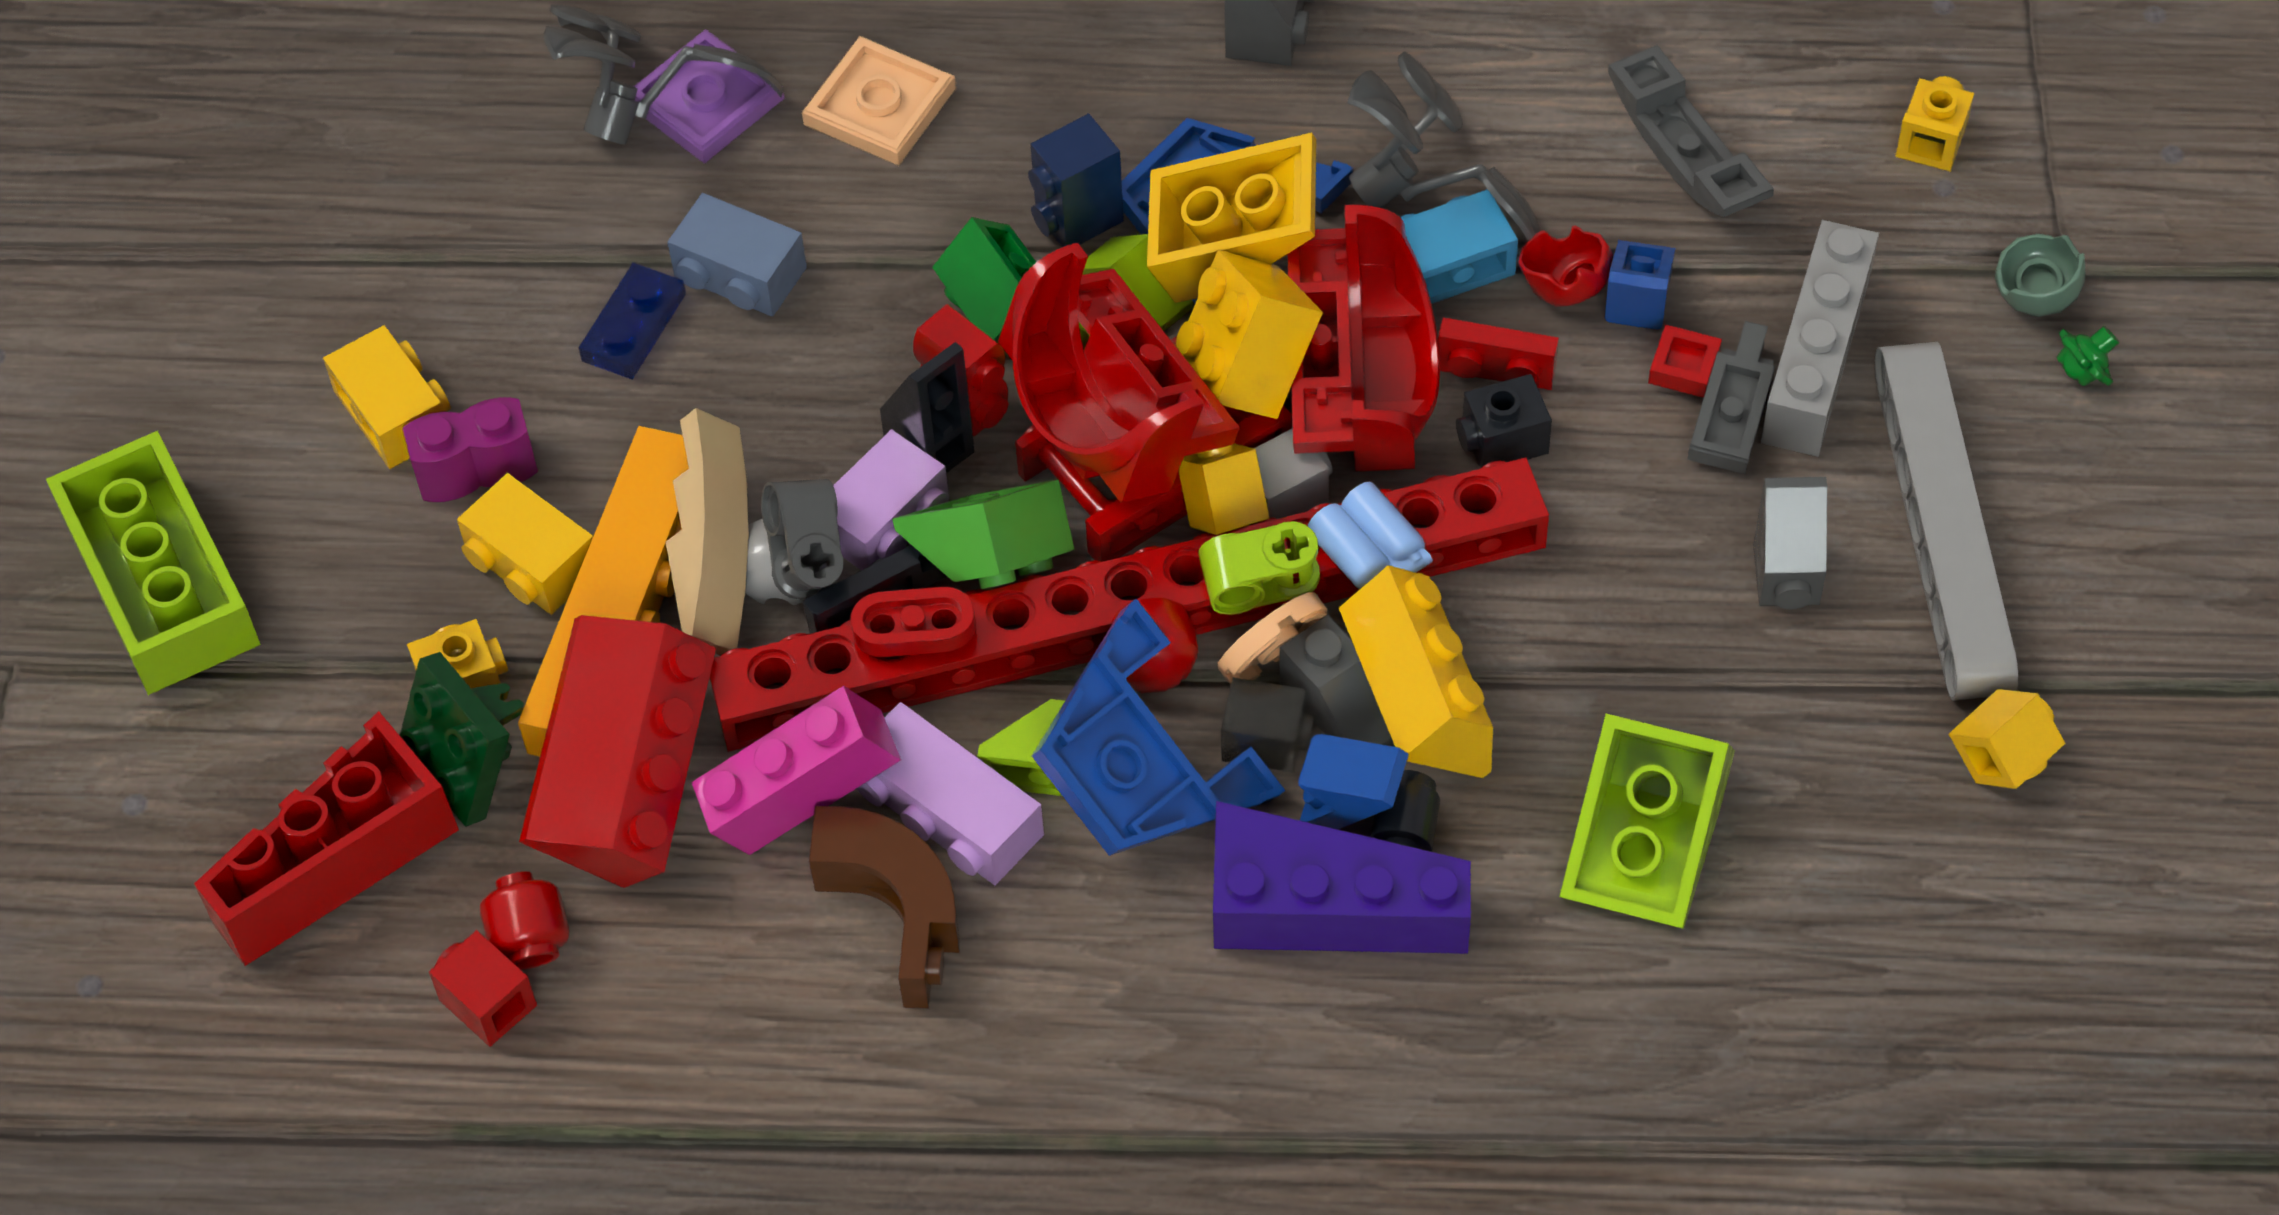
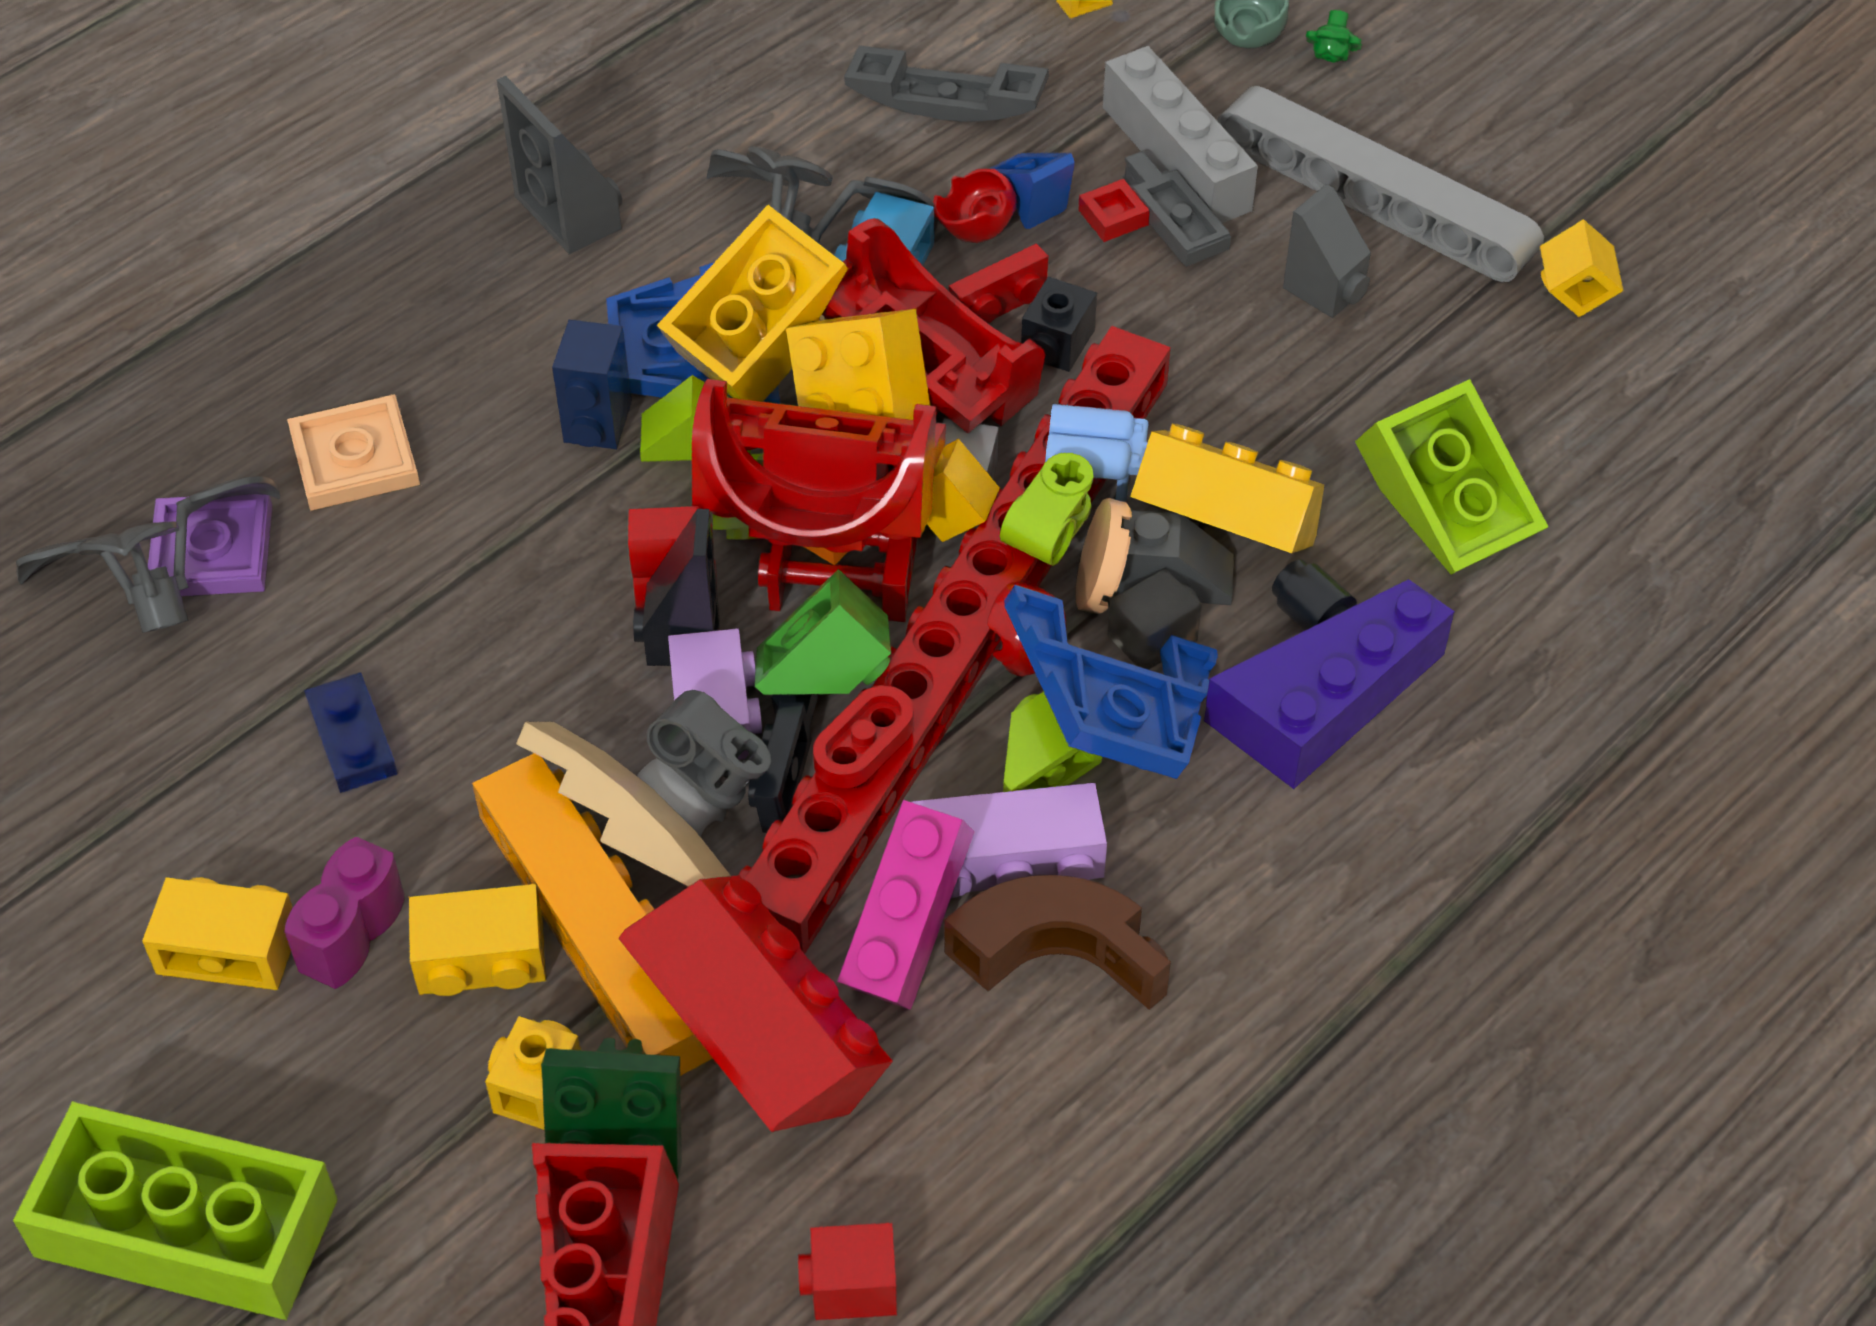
camera: 50 degrees left, 5 degrees down
red head [480,871,570,970] -> none
sand blue brick [667,193,807,317] -> none
green brick [932,217,1036,344] -> none
blue slope [1298,734,1409,830] -> none

